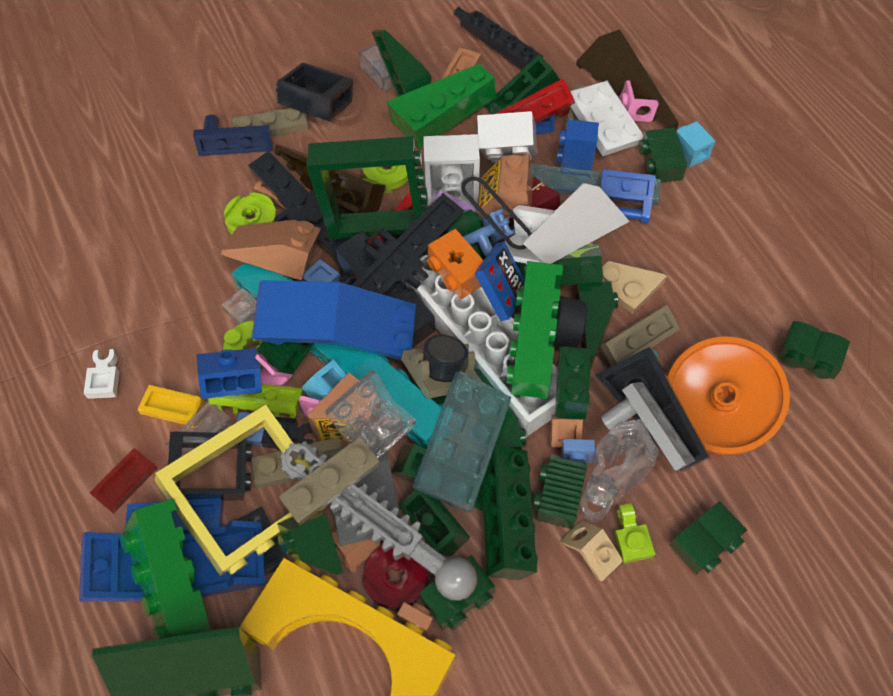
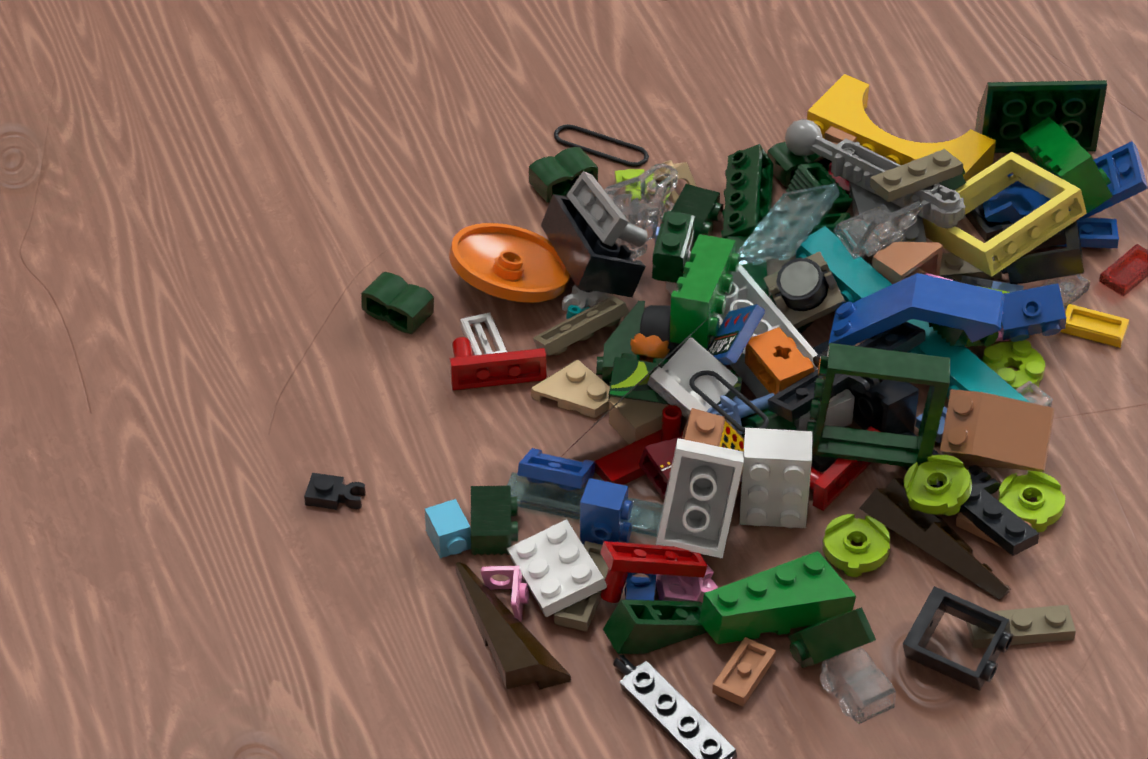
camera: 175 degrees left, 15 degrees down
dark blue piece [193,114,273,156] -> none
none -> black plate [304,473,366,510]
none -> red piece [450,337,547,390]
none -> white tile [460,312,507,356]
none -> black piece [554,124,649,167]
none -> orange plate [630,333,670,362]
none -> lime plate [904,455,972,516]

